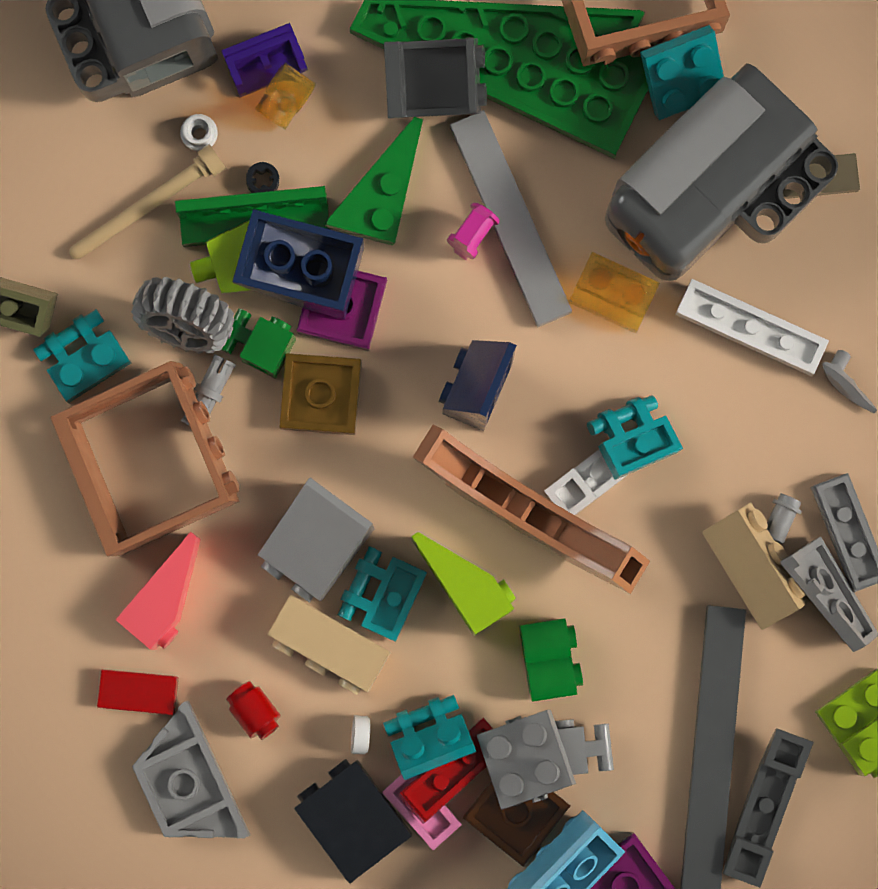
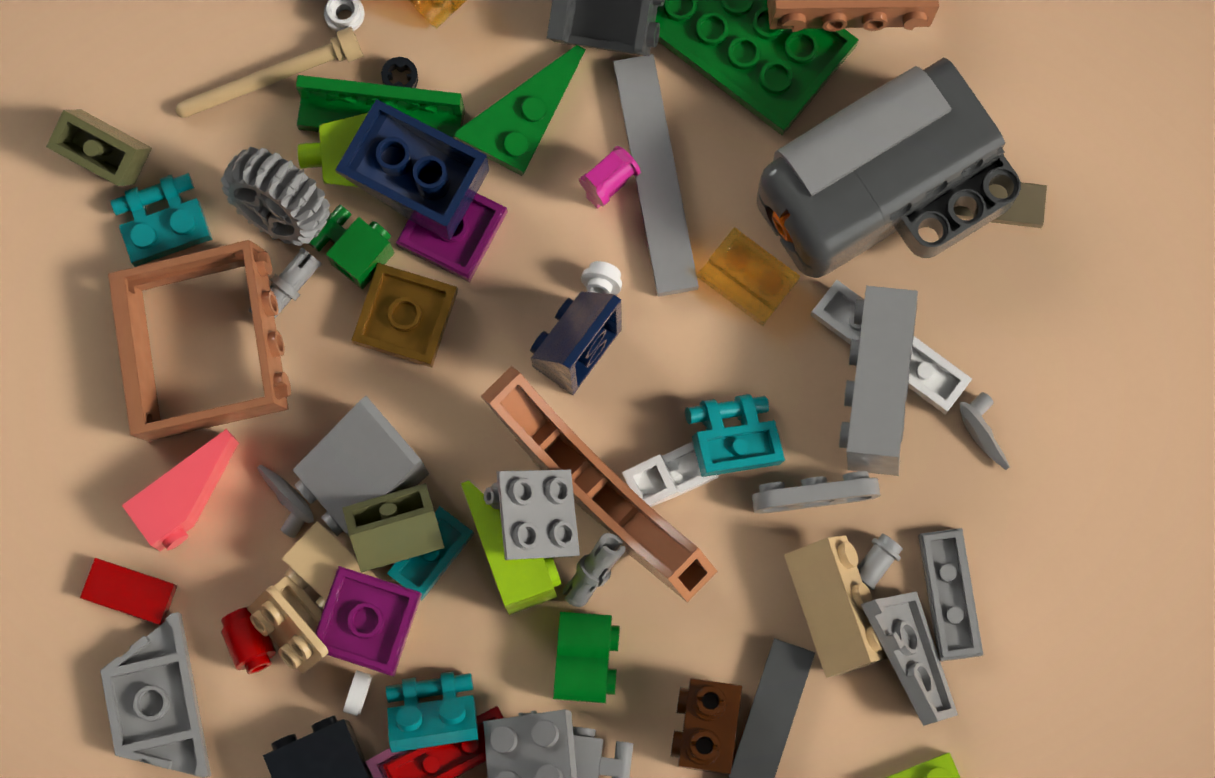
camera: 15 degrees right, 5 degrees down
teal plate [640,25,724,121] -> none
none -> tan bracket [247,574,328,674]
none -> light grey bar [257,465,314,538]
none -> magenta tile [315,566,422,677]
none -> olive brick [342,483,445,573]
none -> light grey hinge [484,469,580,560]
none -> light grey pin [563,533,626,607]
none -> white plate [581,261,622,295]
none -> reddish brown brick [670,678,742,775]
none -> light grey plate [752,471,881,514]
none -> light grey wedge [839,286,918,476]

